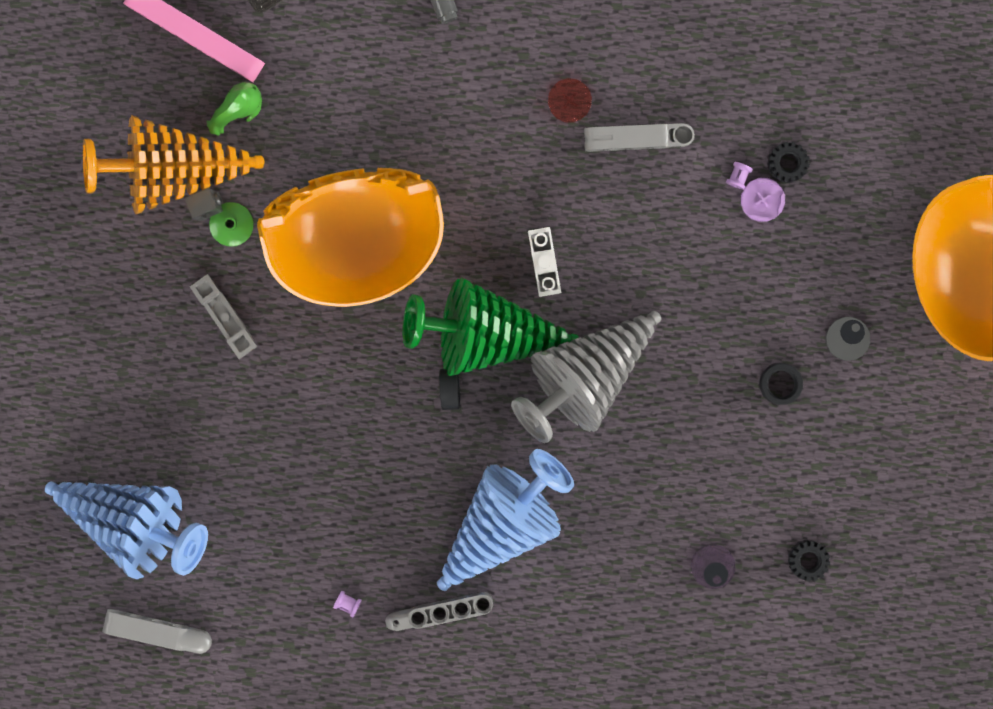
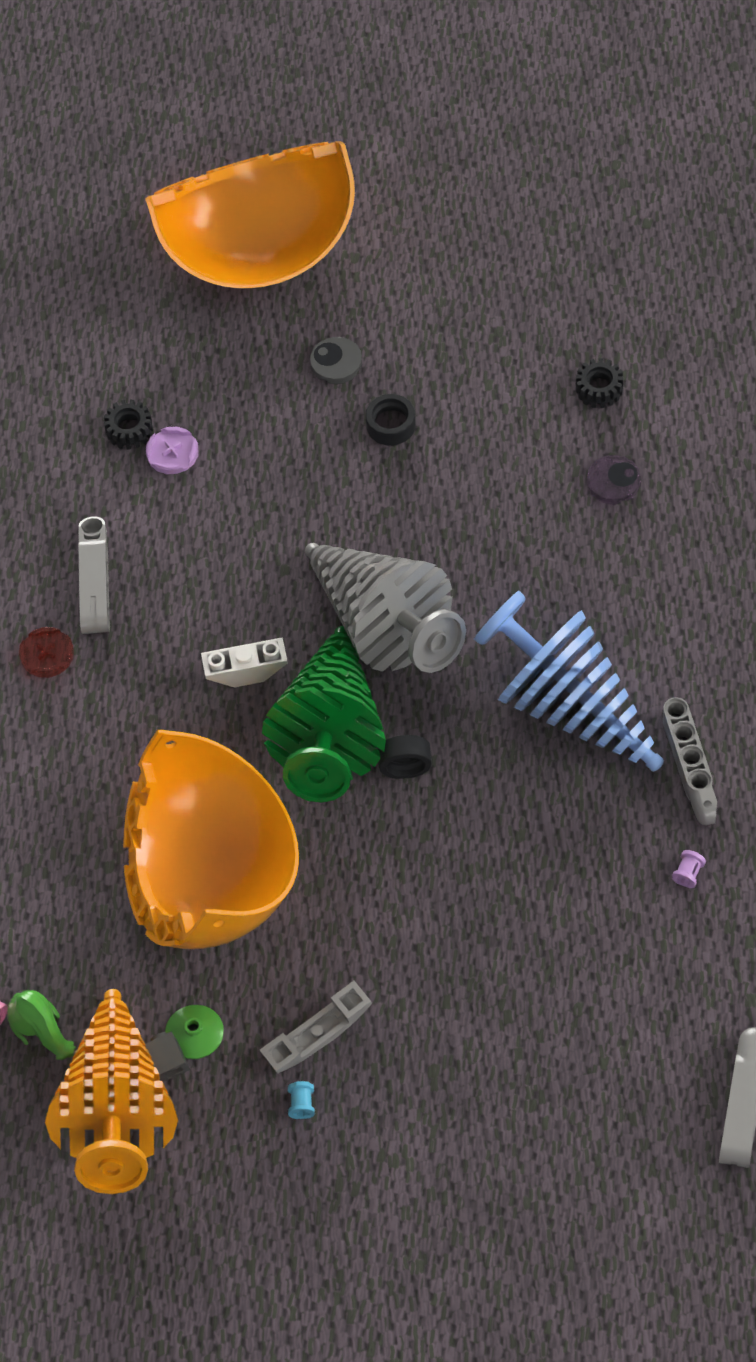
camera: 80 degrees left, 30 degrees down
light blue plant [45,481,208,579] -> none
lavender bush [726,162,753,190] -> none
none -> medium azure bush [288,1081,315,1119]

